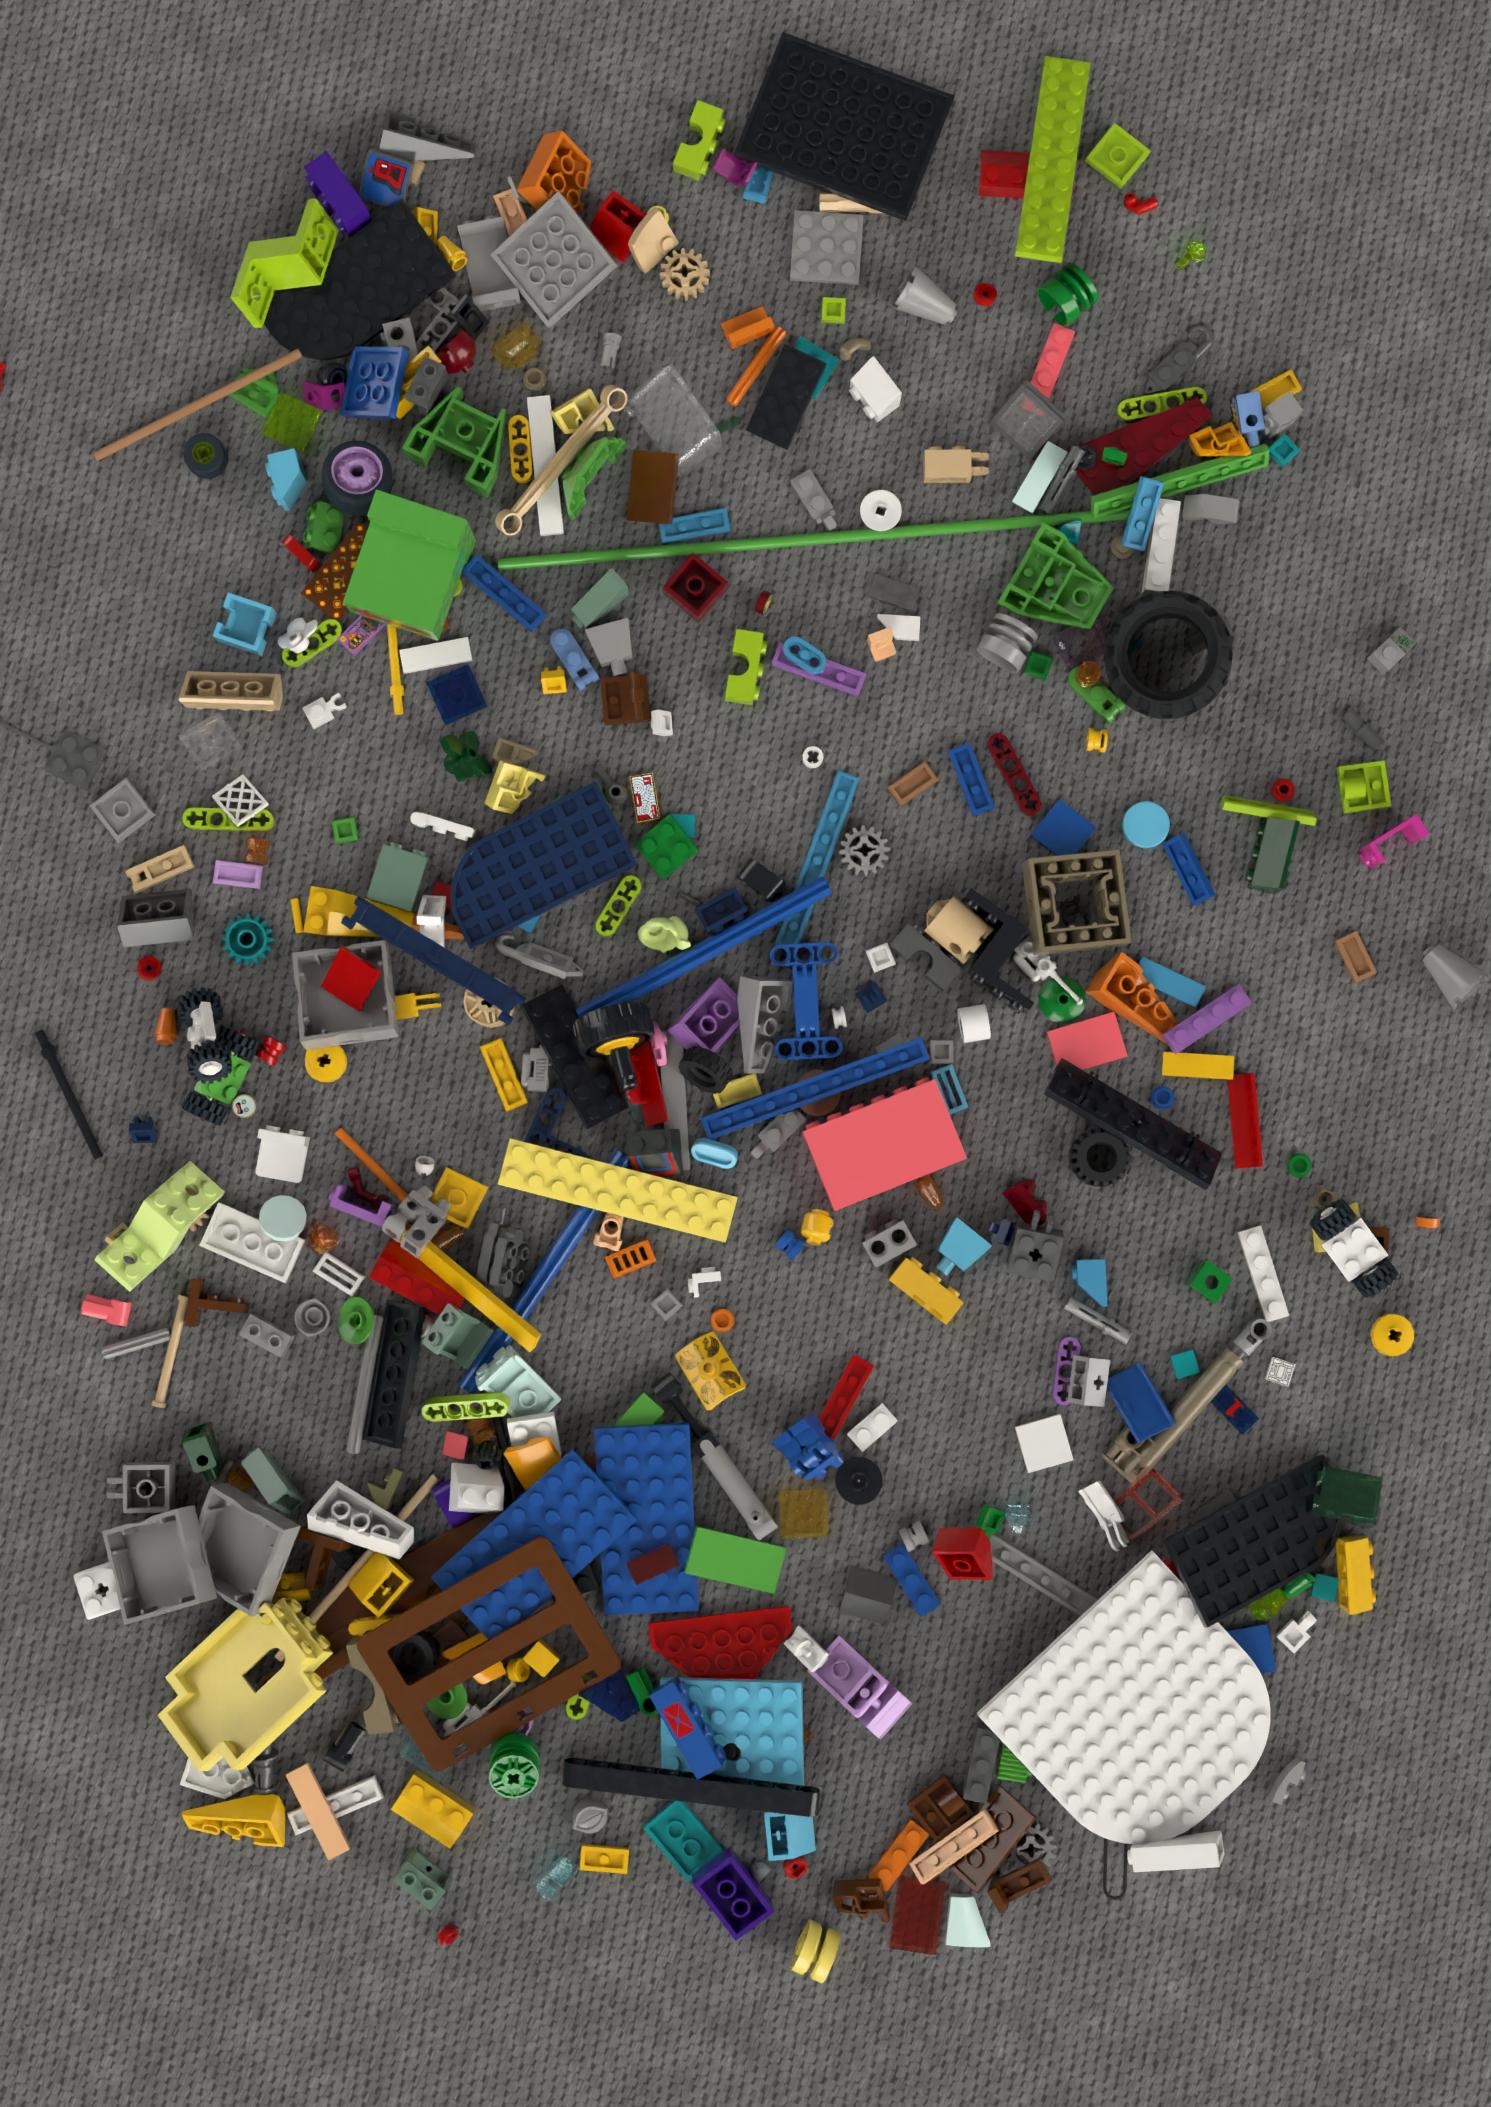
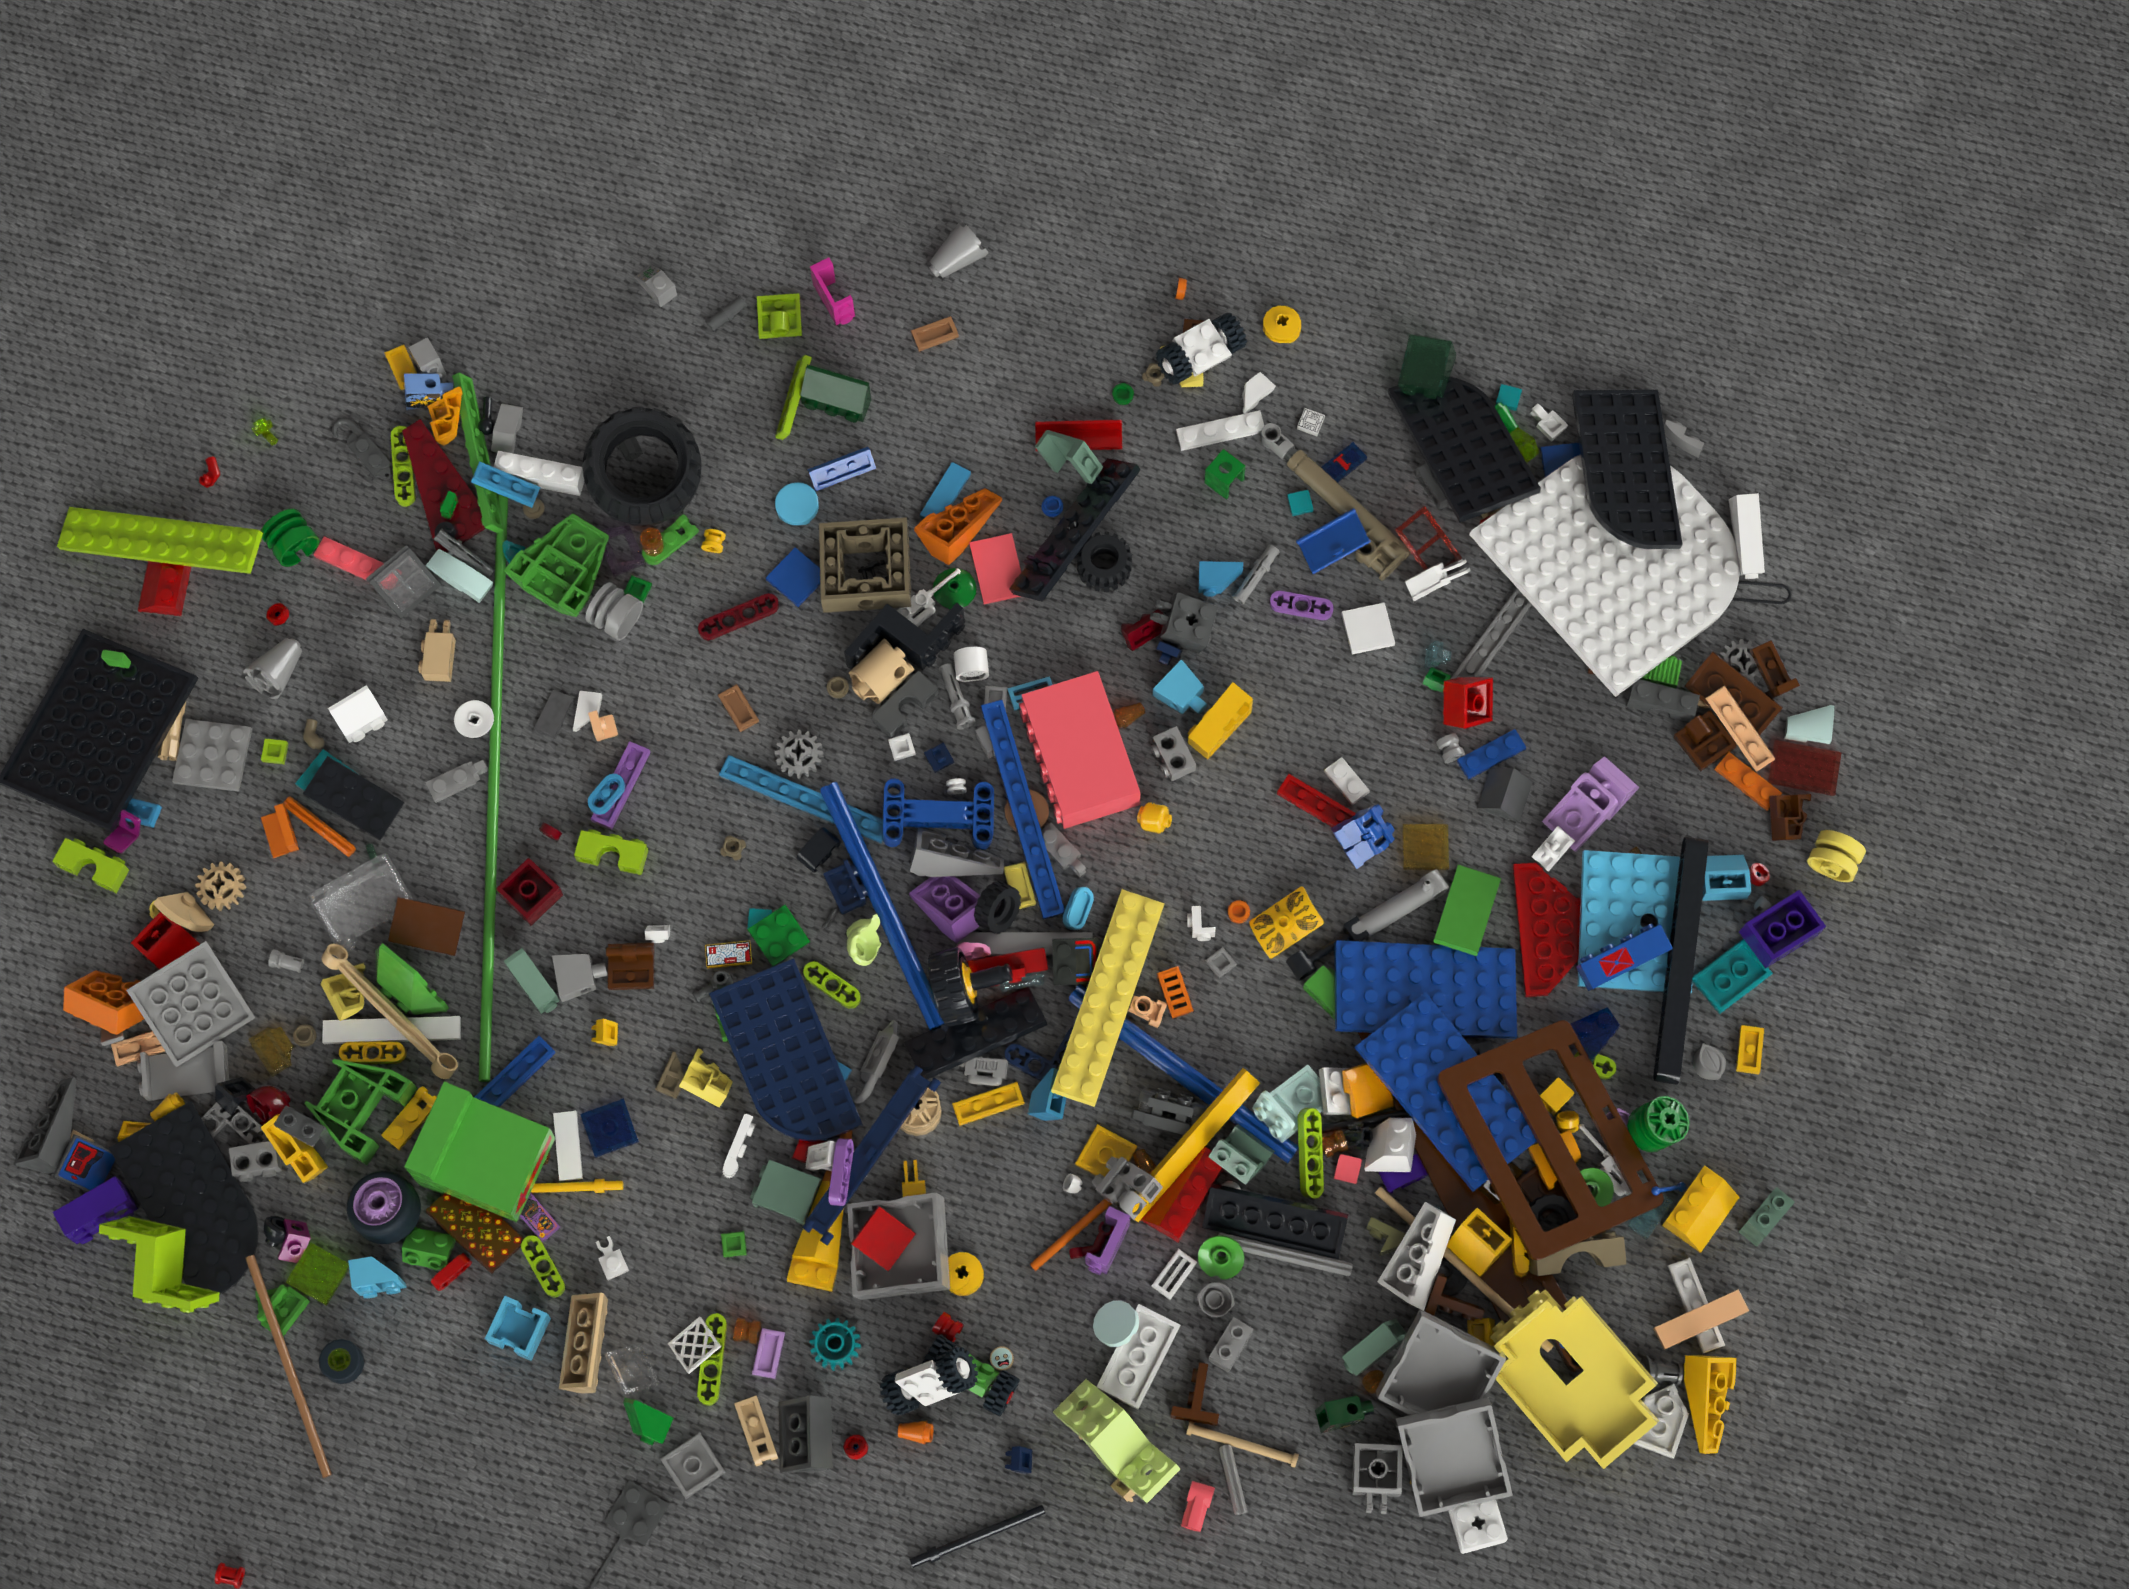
camera: 85 degrees left, 15 degrees down
white bracket [255,1125,310,1183] -> none
white plate [278,617,318,653] -> none
yellow piece [290,898,304,934] -> none
clear orange cone [310,1222,338,1255] -> none
black piece [323,1720,366,1772] -> none
blue plate [340,346,409,419] -> none
red plate [437,1923,459,1946] -> none
dark green plant [439,731,493,782] -> none
clear light blue arm [533,1856,578,1900] -> none
medium blue plate [550,629,600,691] -> none
clear red tile [626,1543,679,1585] -> none
green piece [626,1667,658,1717] -> none
dark azure tile [659,508,731,544] -> none
blue wheel [774,1228,807,1260] -> none
white bush [802,746,823,768] -> none
black piece [835,1457,883,1505] -> none
blue plate [948,743,995,817] -> none
light grey brick [1068,1355,1110,1407] -> none
lime plate [1085,123,1151,189] -> none
medium lavender plate [1162,984,1252,1054] -> none
yellow tile [1162,1052,1234,1080] -> none
teal plate [1269,433,1300,468] -> none
red plate [1271,778,1295,802] -> none
yellow slope [1336,1535,1376,1615] -> none
none -> bright green tile [101,650,131,669]
none -> yellow plate [381,1086,437,1151]
none -> black bar [478,396,495,435]
none -> green slope [623,1398,674,1446]
none -> dark tan plate [720,836,746,861]
none -> dark tan plate [827,676,849,698]
none -> medium lavender beam [829,1138,854,1206]
none -> light grey pin [939,663,976,730]
none -> dark azure slope [1028,1068,1066,1121]
none -> sand green panel [1035,430,1103,484]
none -> white slope [1242,372,1275,414]
none -> black plate [1572,389,1683,549]
none -> blue hinge [1651,1182,1687,1196]

